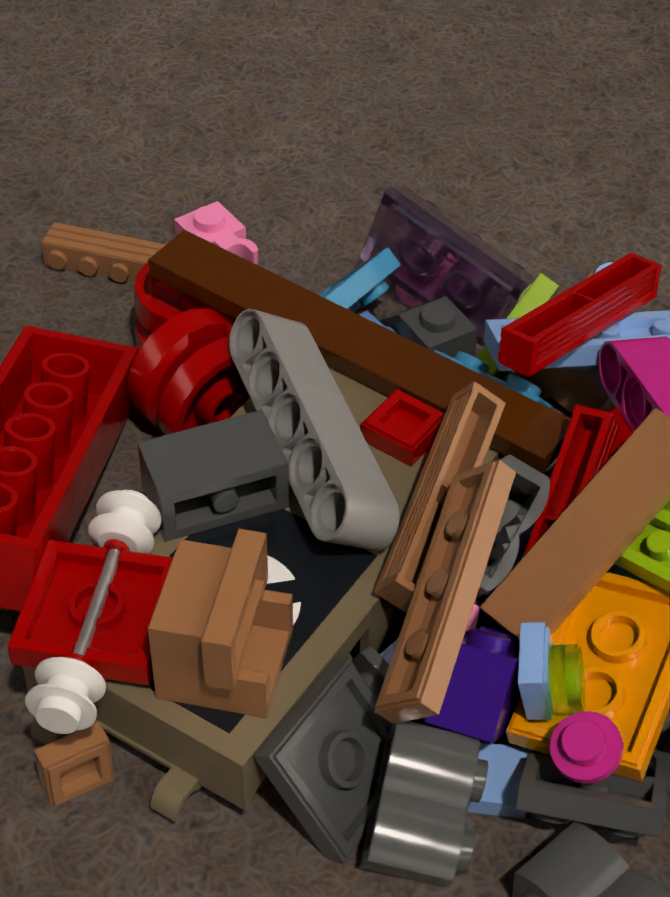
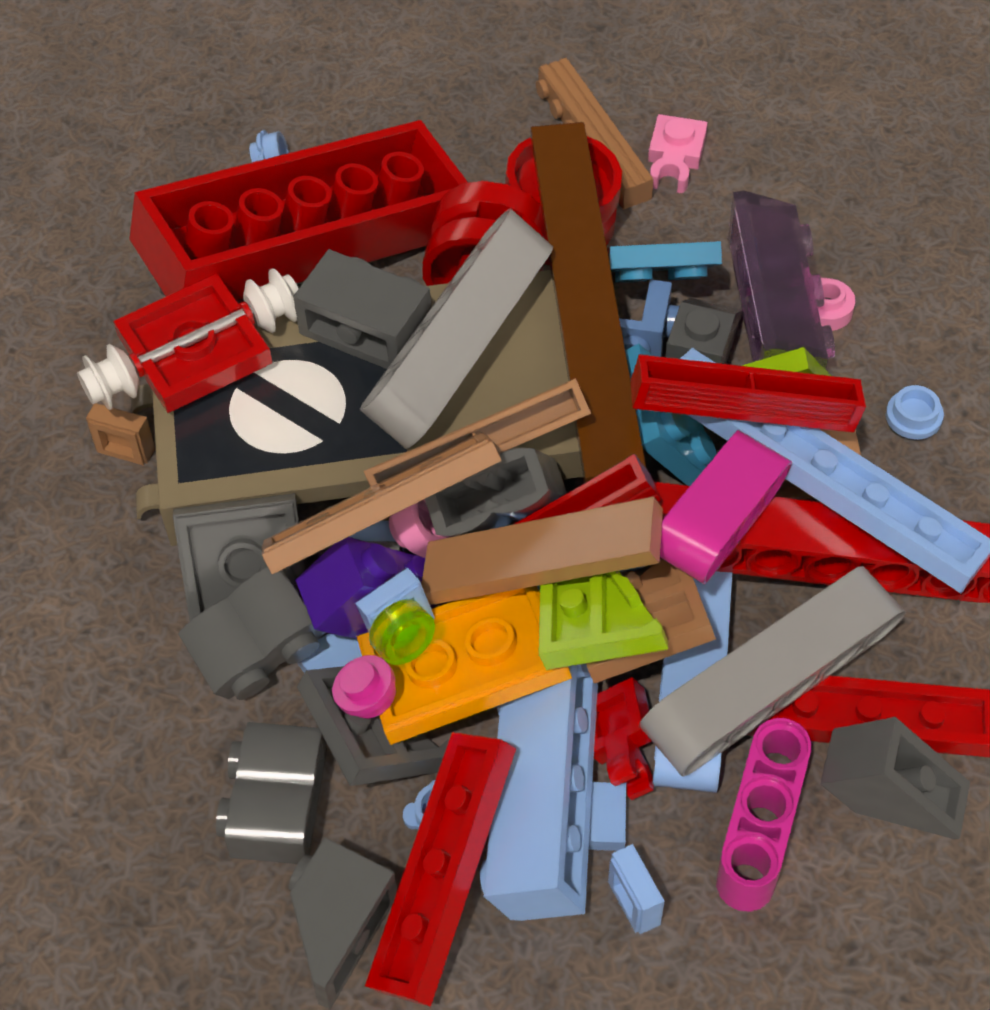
camera: 50 degrees right, 10 degrees up
medium nougat plate [148,529,293,718] -> none
red tile [360,389,445,467] -> none

